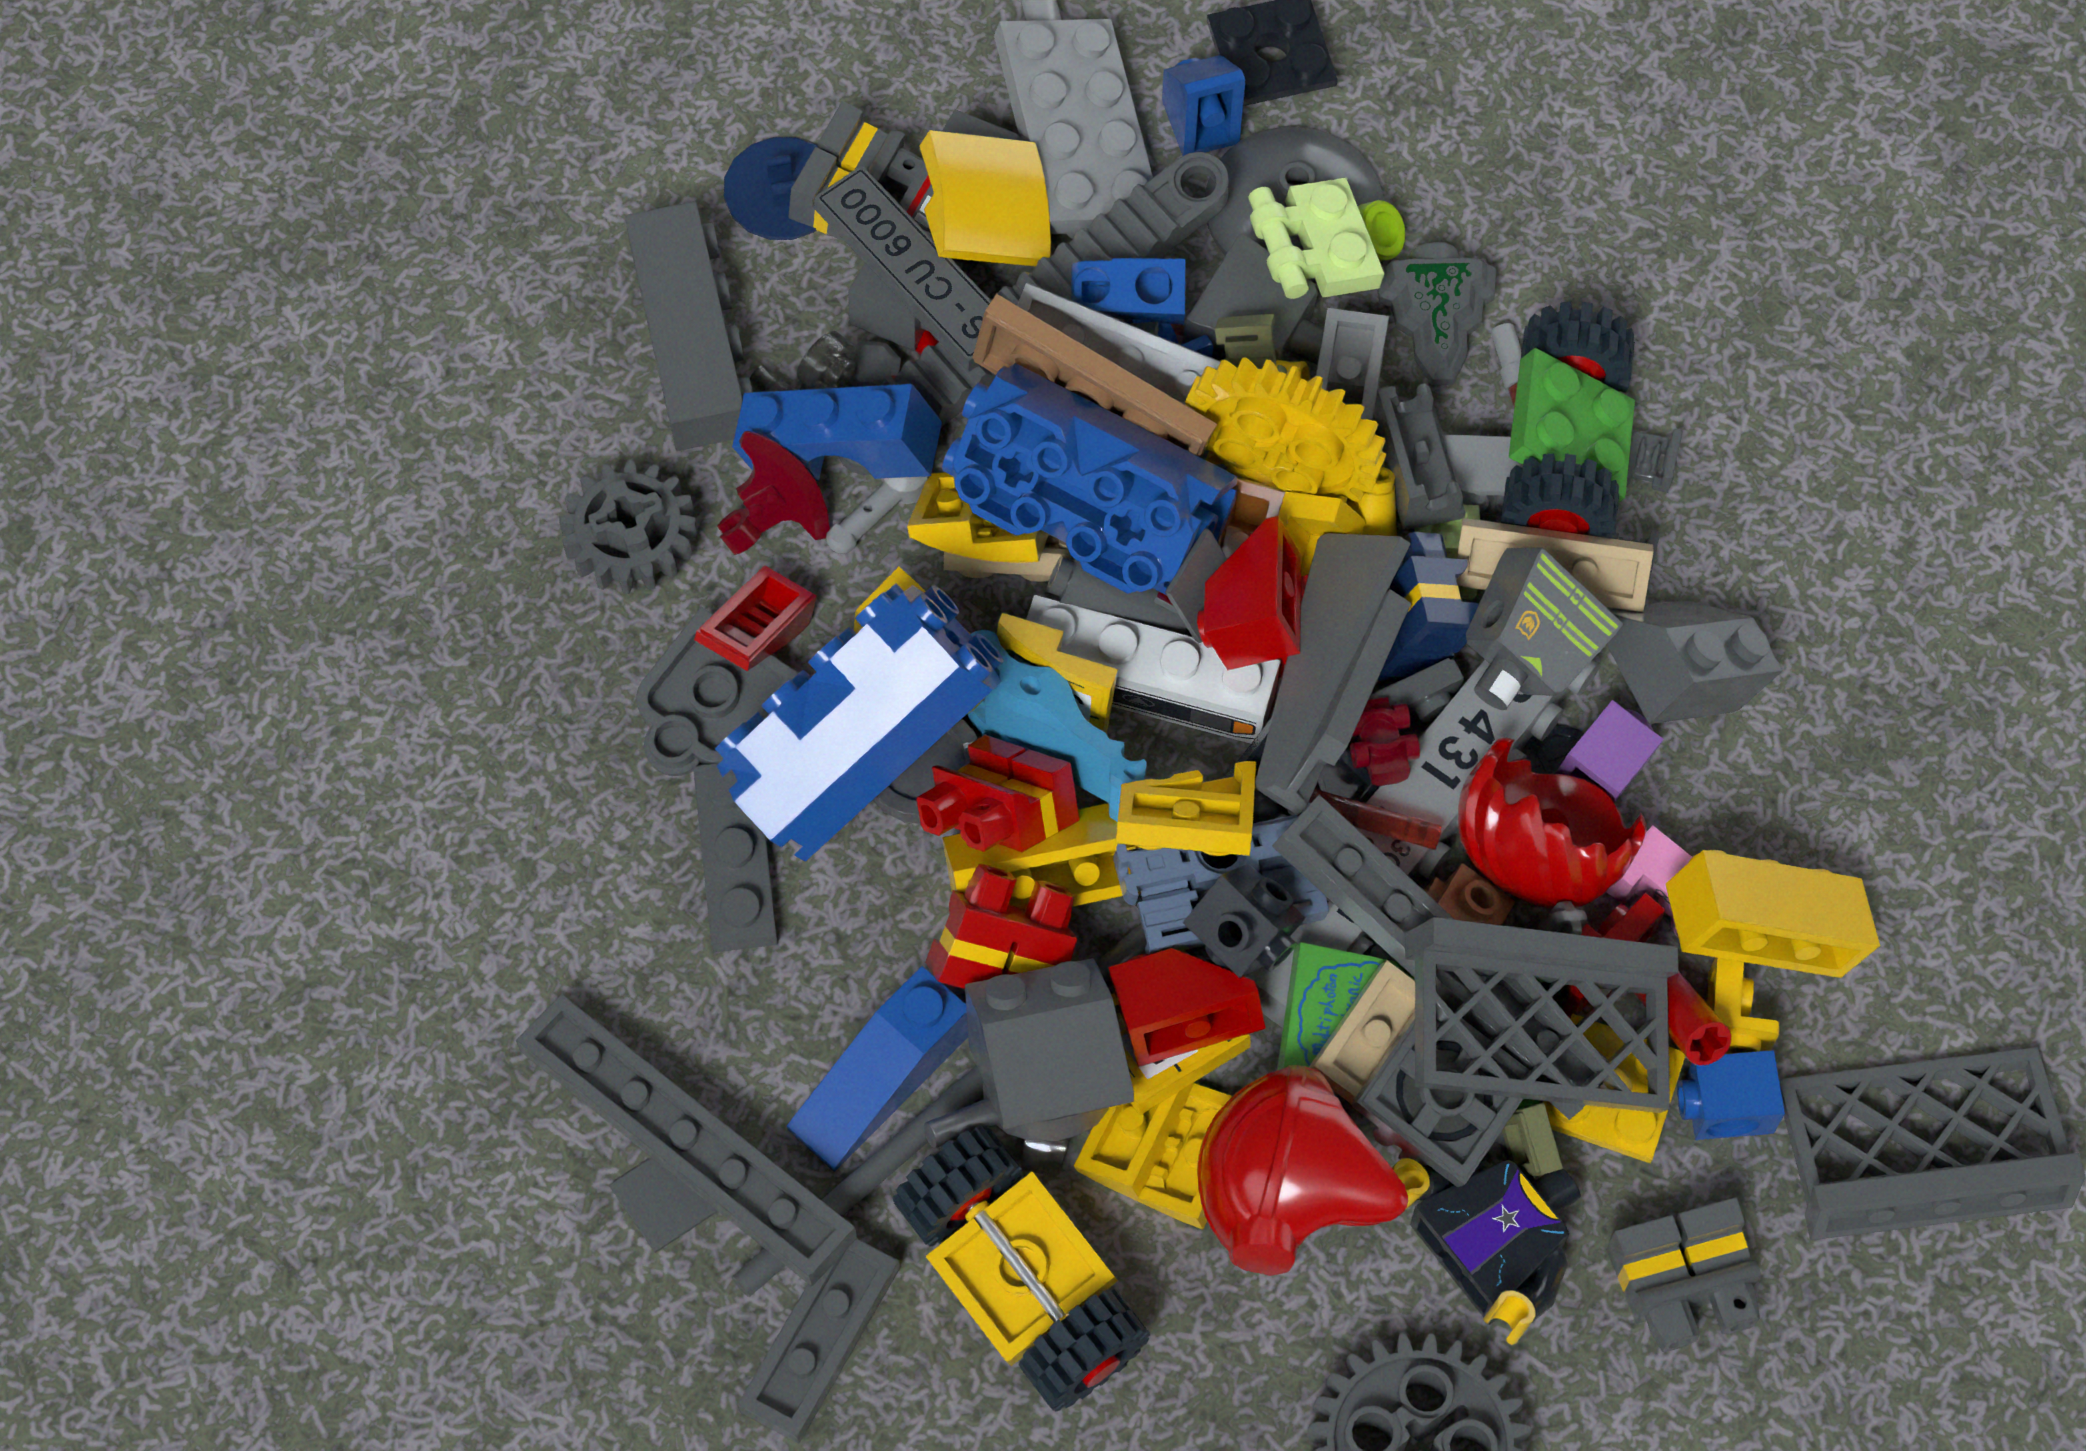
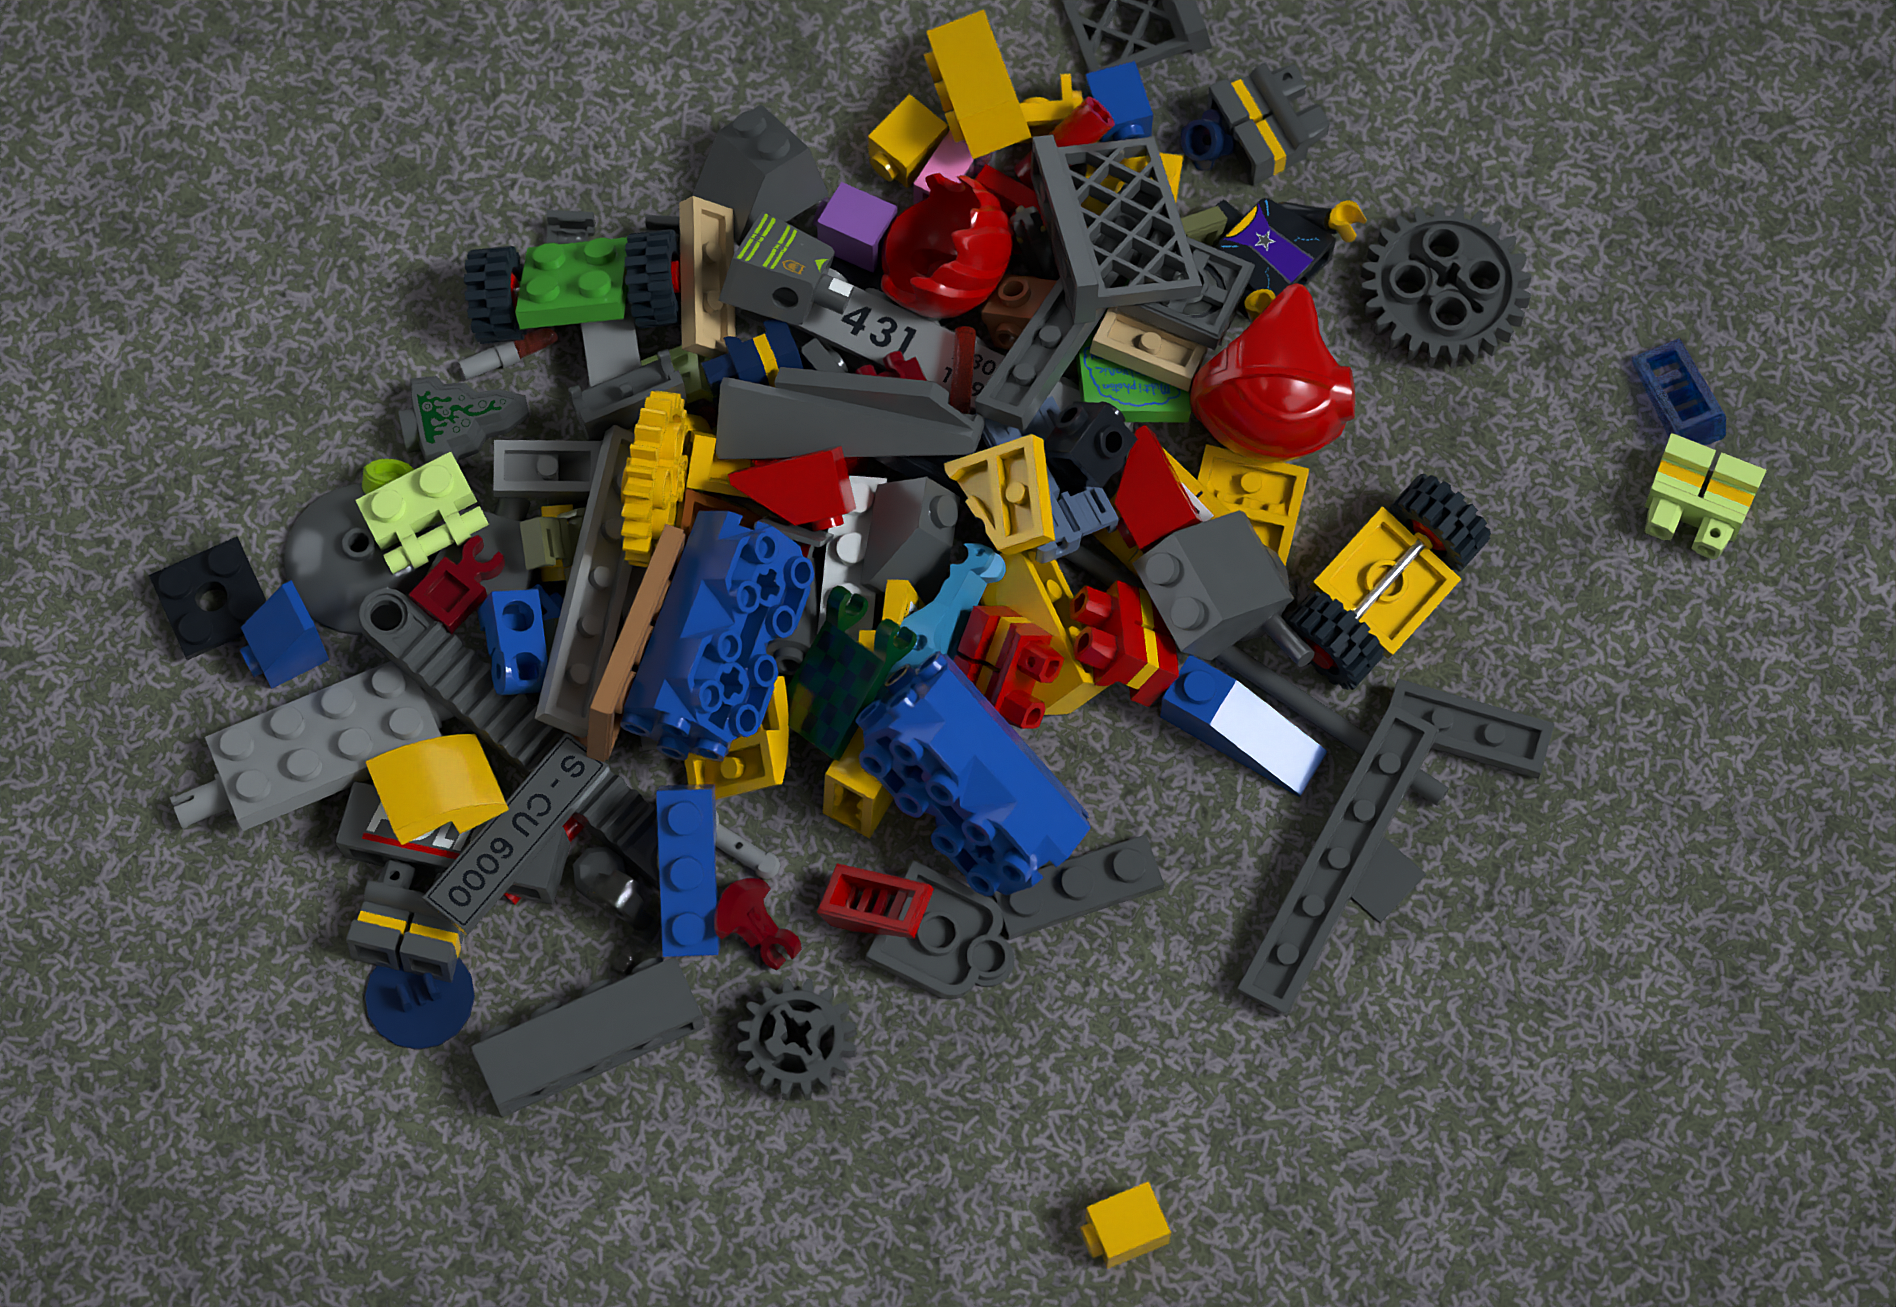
camera: 100 degrees left, 5 degrees up
none -> dark red plate [409,535,505,635]
none -> dark green flag [786,586,917,761]
none -> dark grey slope [860,477,960,606]
none -> yellow brick [868,94,948,188]
none -> yellow brick [1080,1181,1171,1269]
none -> dark blue plate [1180,109,1236,171]

